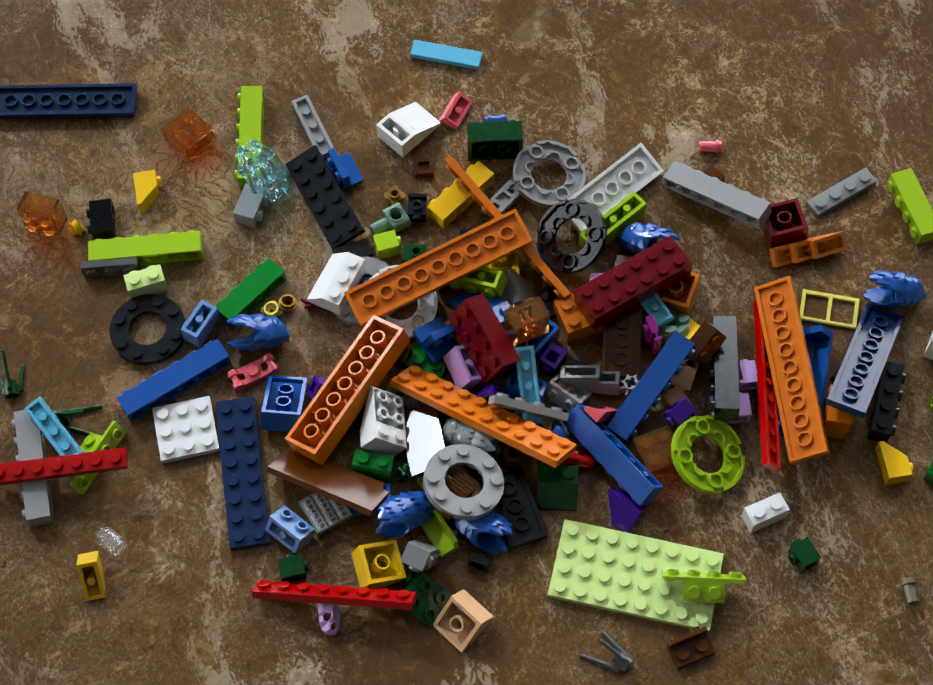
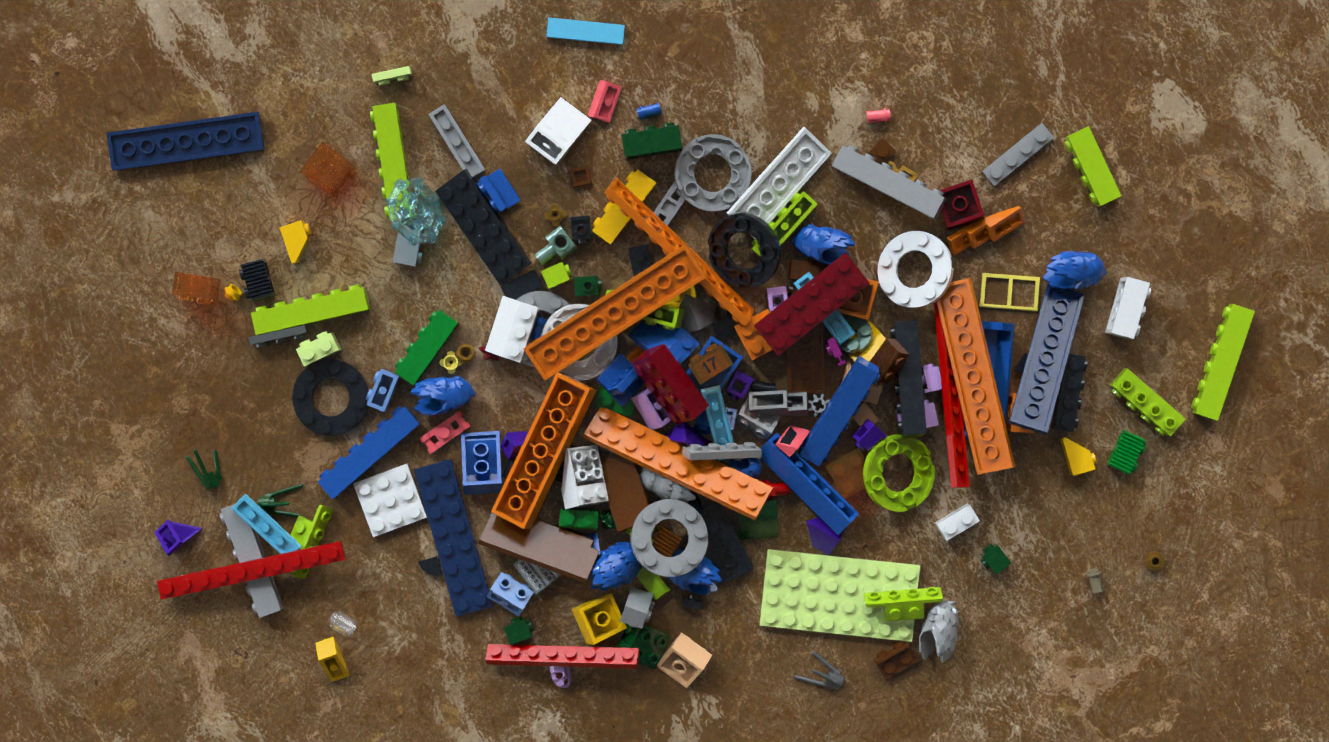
camera: 15 degrees left, 25 degrees up
none -> yellowish green plate [372,66,413,86]
none -> black tile [418,556,442,576]
none -> white plate [878,231,953,308]
none -> light grey head [919,599,959,663]

